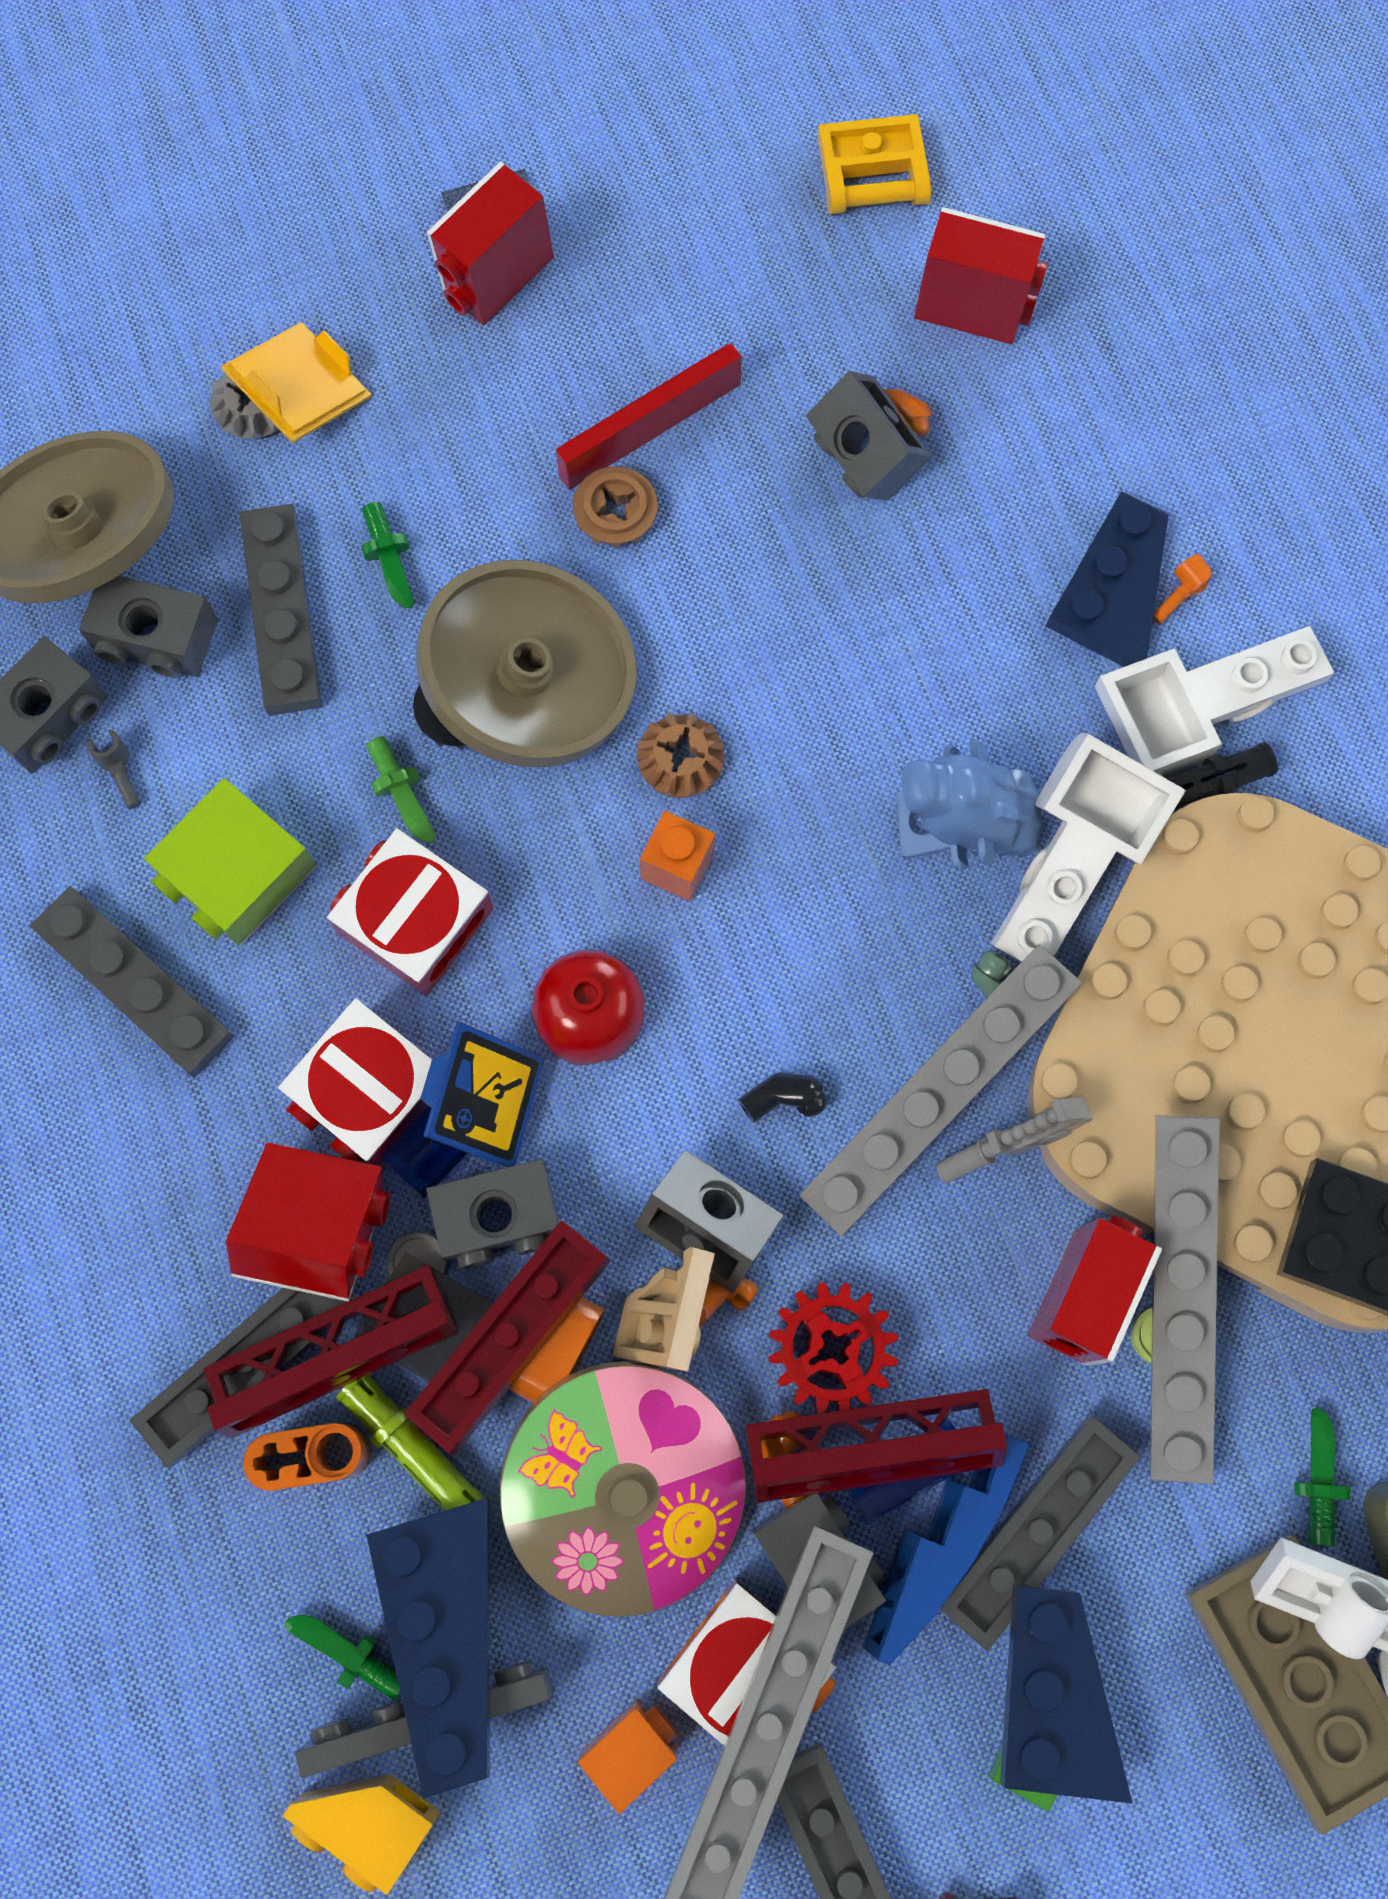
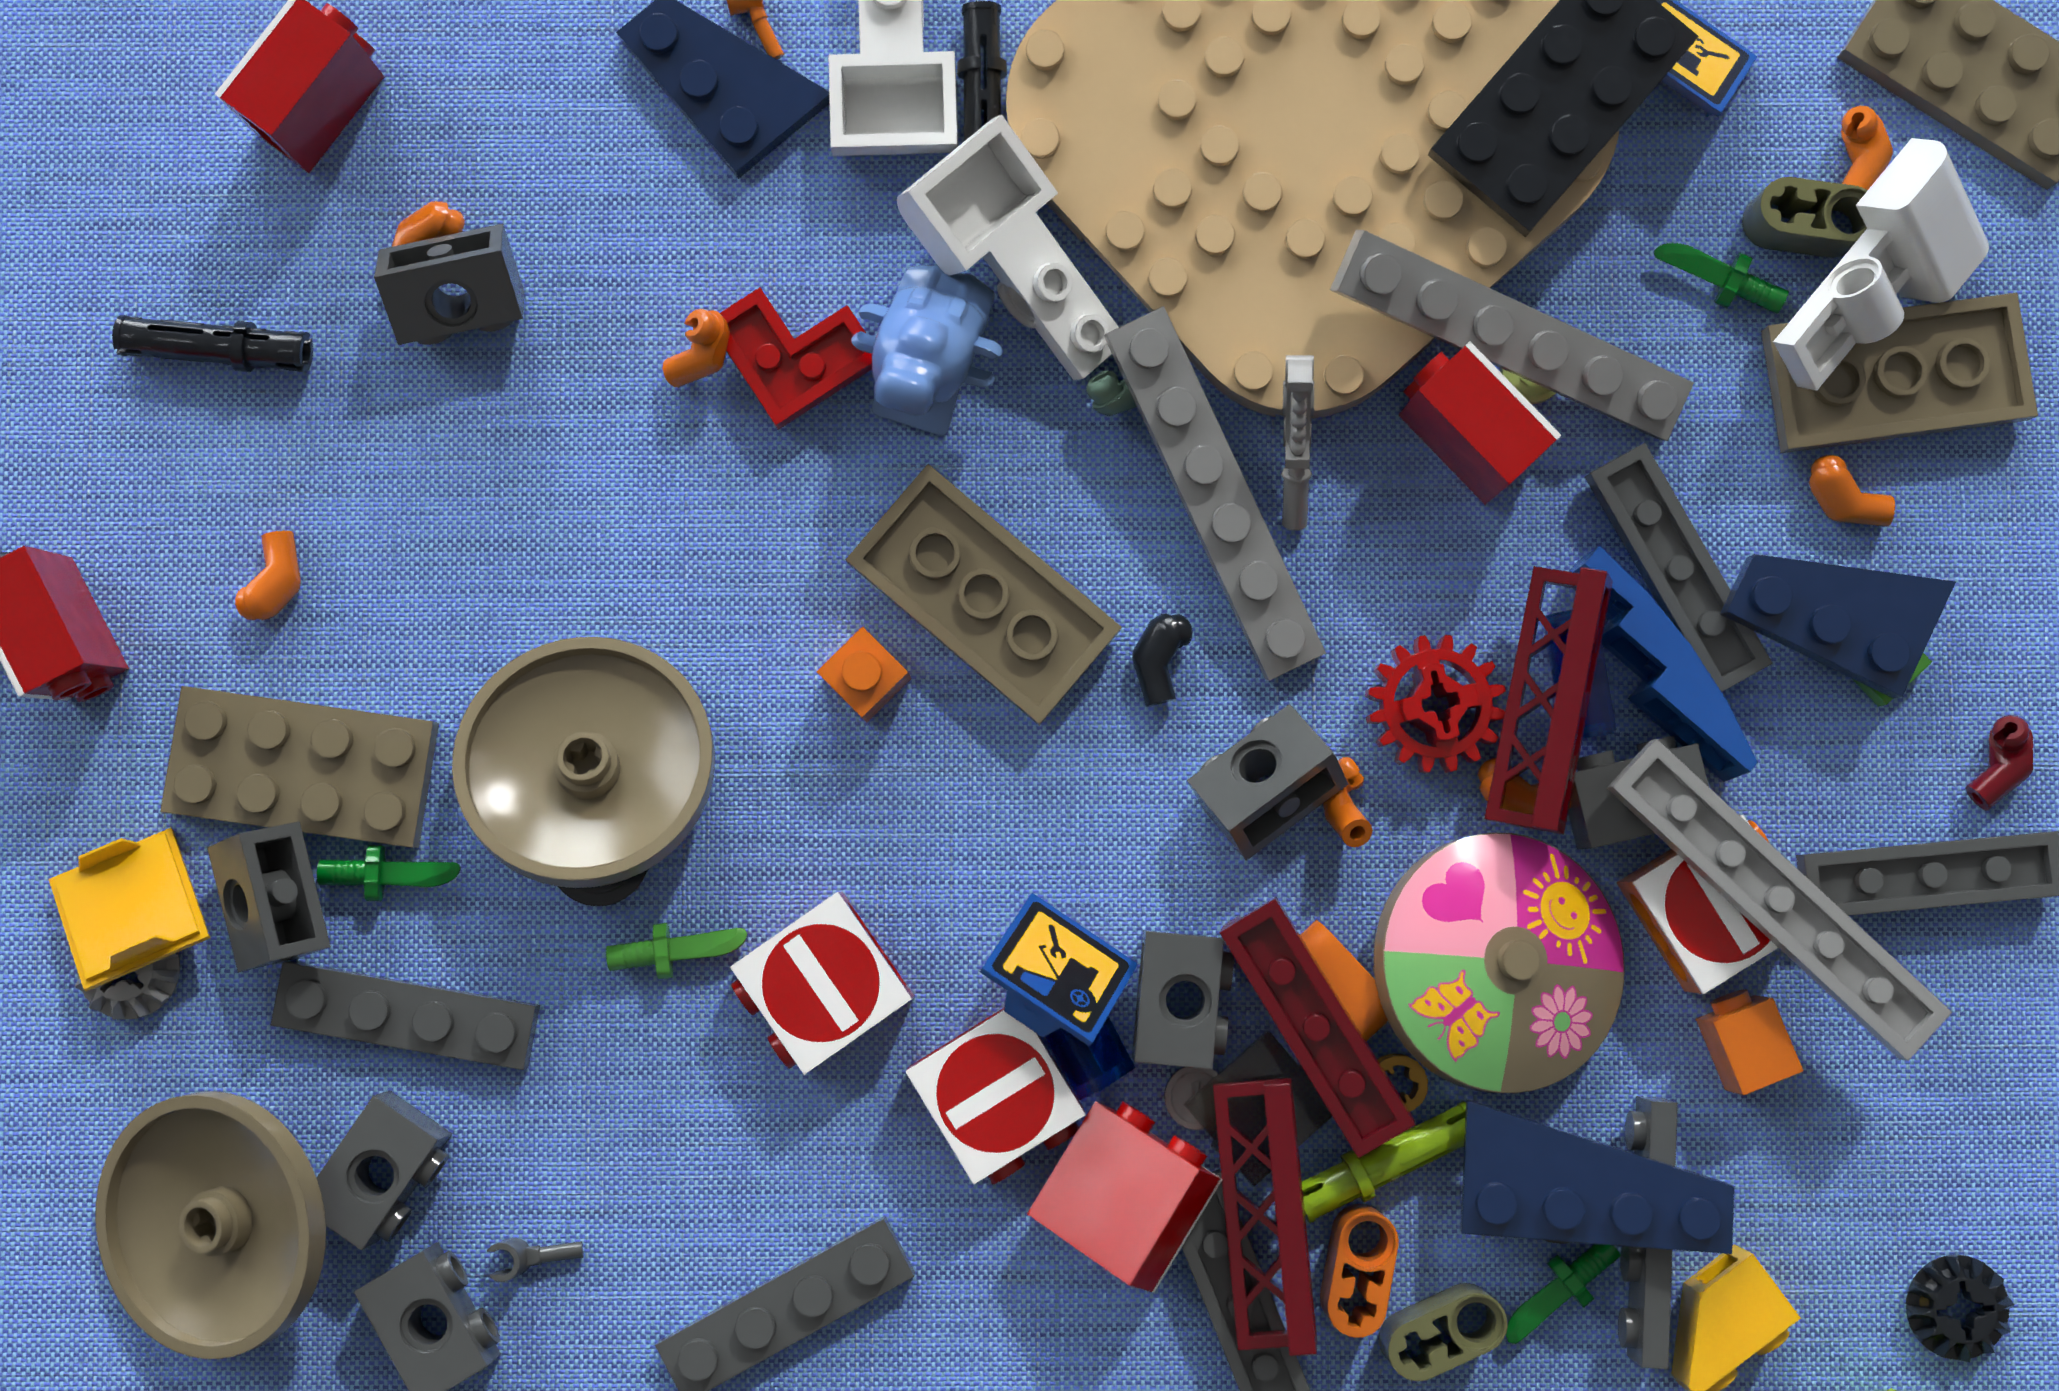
camera: 70 degrees left, 10 degrees up
lime piece [143,778,317,947] -> none
red cylinder [532,950,645,1065] -> none
red tile [556,343,742,490] -> none
medium nougat gear [573,466,658,550] -> none
tan wing [612,1247,715,1372] -> none
medium nougat gear [637,712,725,798] -> none
yellow plate [817,114,931,215] -> none
none -> black pin [112,315,313,373]
none -> dark tan plate [160,686,439,848]
none -> dark grey brick [207,821,331,973]
none -> orange arm [235,531,301,620]
none -> orange arm [663,309,730,388]
none -> red plate [720,287,872,430]
none -> dark tan plate [845,464,1122,726]
none -> pearl gold bush [1377,1053,1428,1112]
none -> olive beam [1379,1283,1507,1381]
none -> orange arm [1809,455,1895,527]

